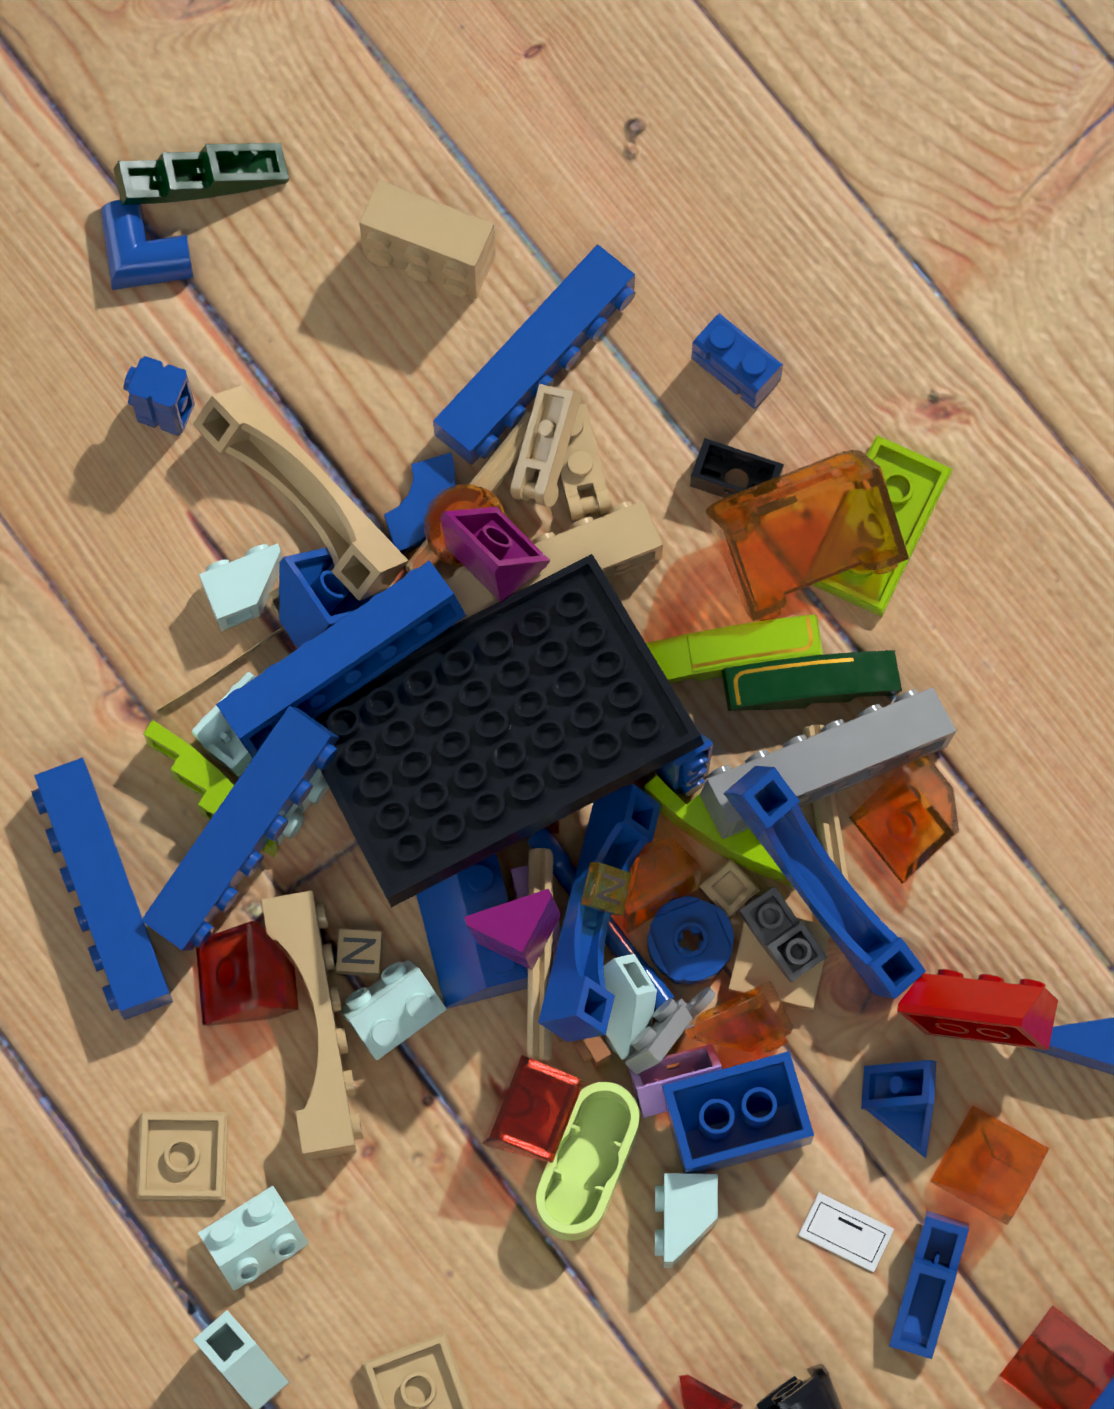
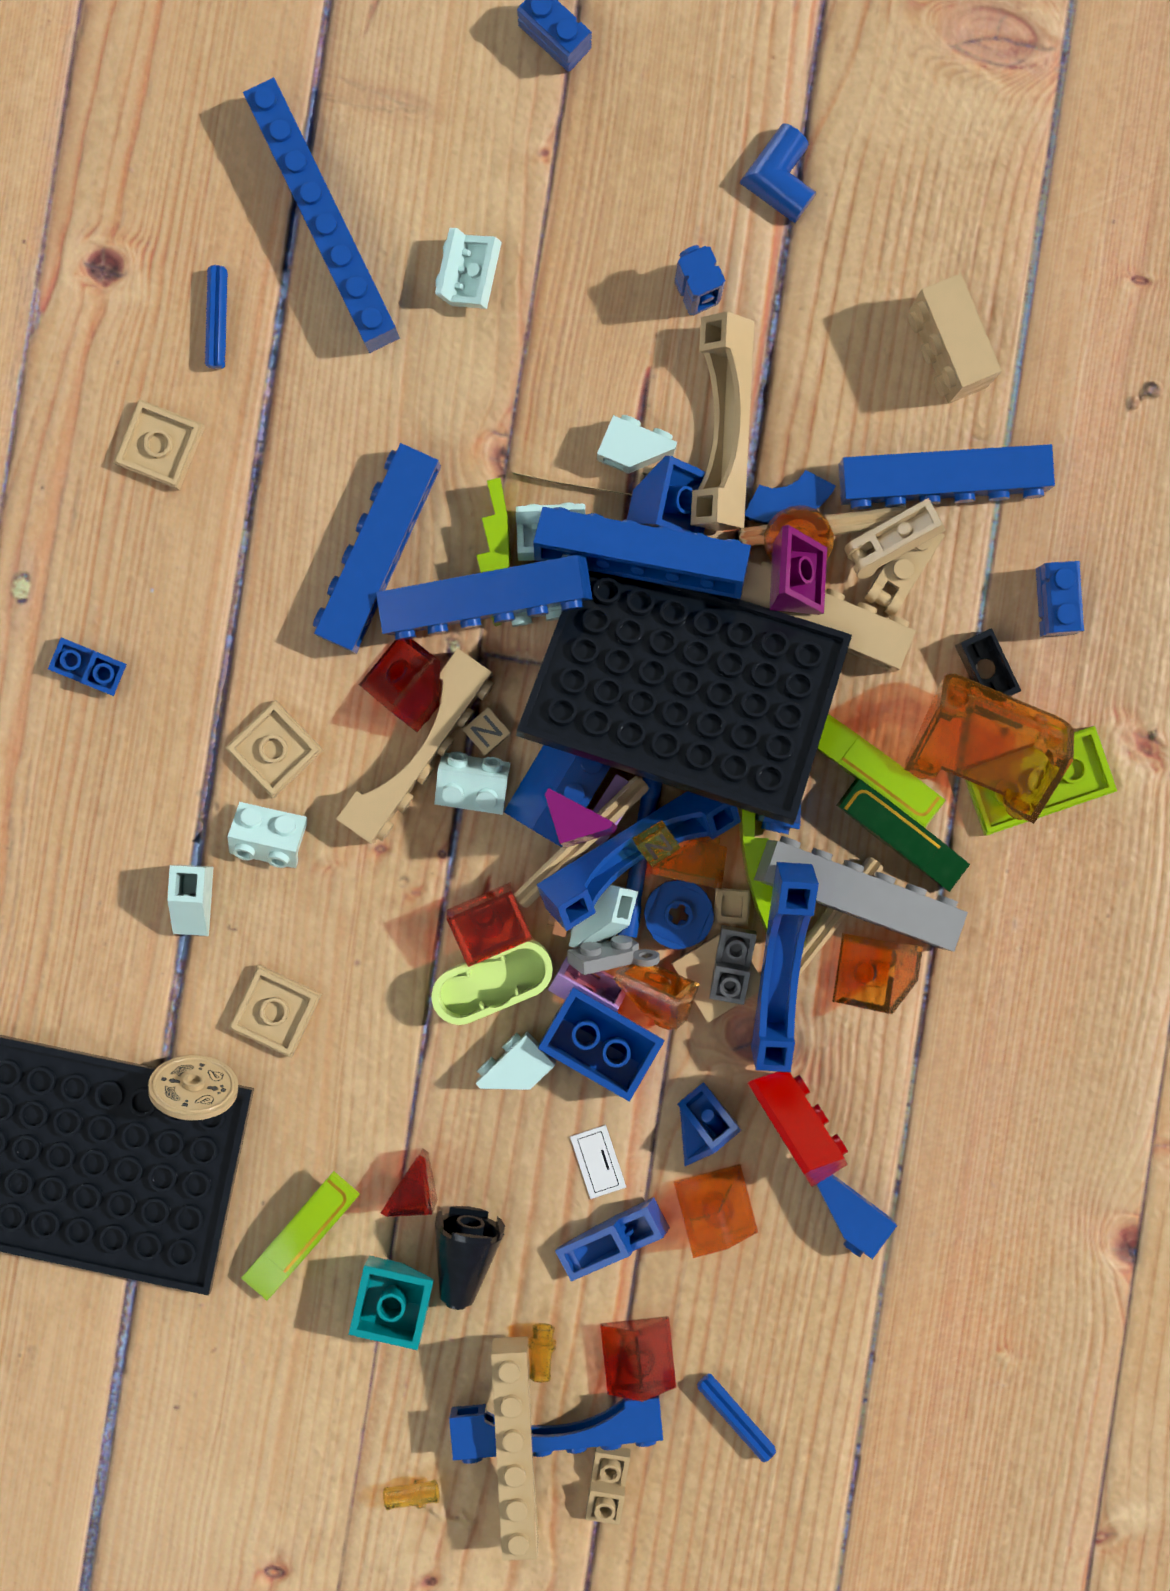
camera: 45 degrees right, 15 degrees up
dark green slope [113,143,289,205] -> none

